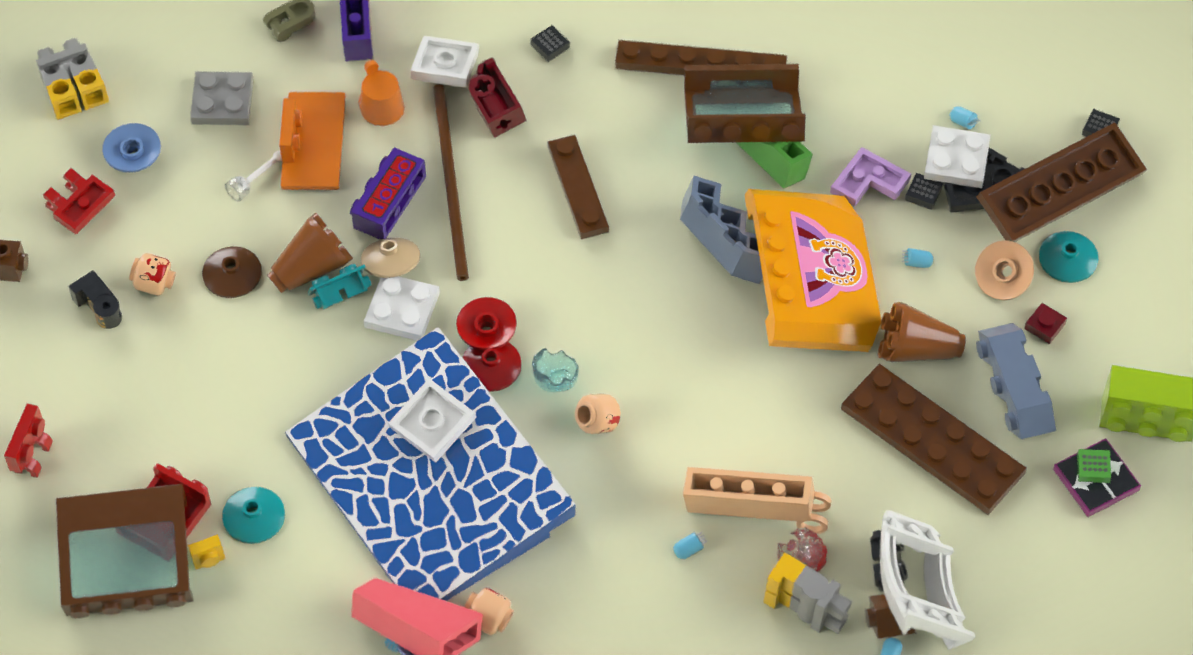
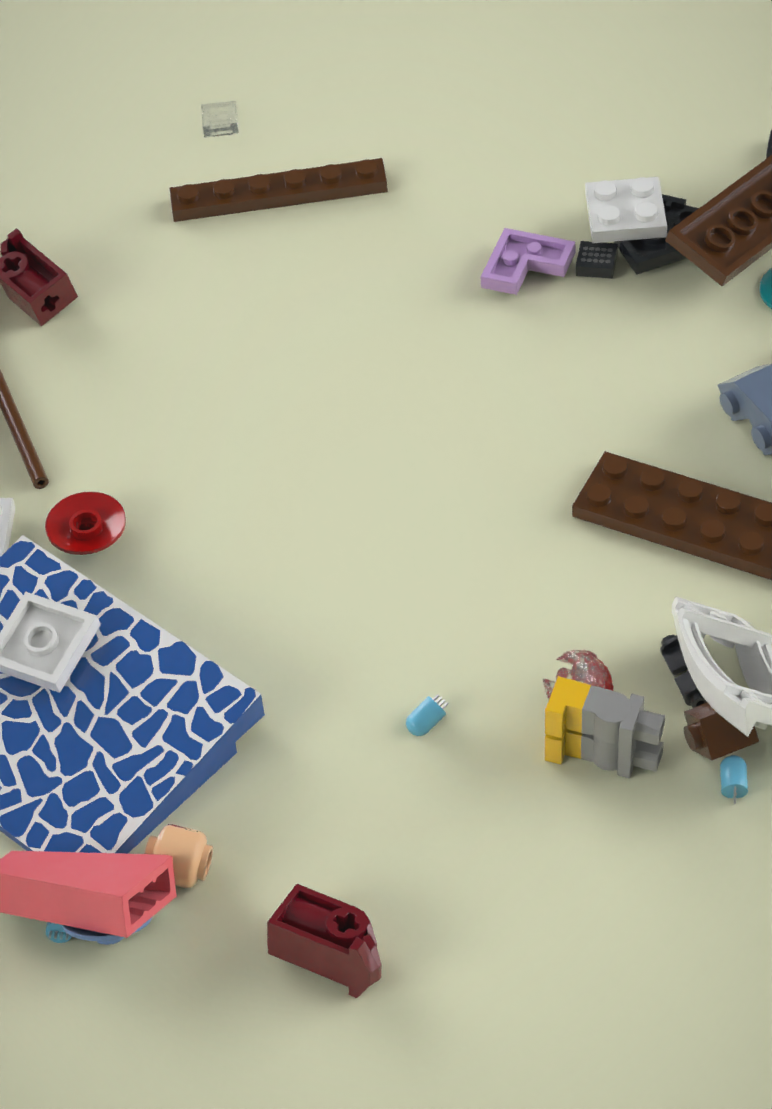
camera: 10 degrees left, 10 degrees down
red dish [462,342,522,392] -> none
black tile [530,25,570,62] -> none
clear light blue hair [532,348,579,393] -> none
reddish brown plate [547,135,609,239] -> none
light nougat head [575,394,621,434] -> none
sand blue brick [680,176,763,284] -> none
light nougat hinge [683,467,831,534] -> none
reddish brown panel [684,64,806,143] -> none
bright green slope [736,142,813,189] -> none
light orange slope [744,189,881,352] -> none
dark orange cone [878,302,966,362] -> none
medium azure piece [902,248,933,268] -> none
medium azure piece [950,106,980,129] -> none
light nougat dish [975,240,1034,300] -> none

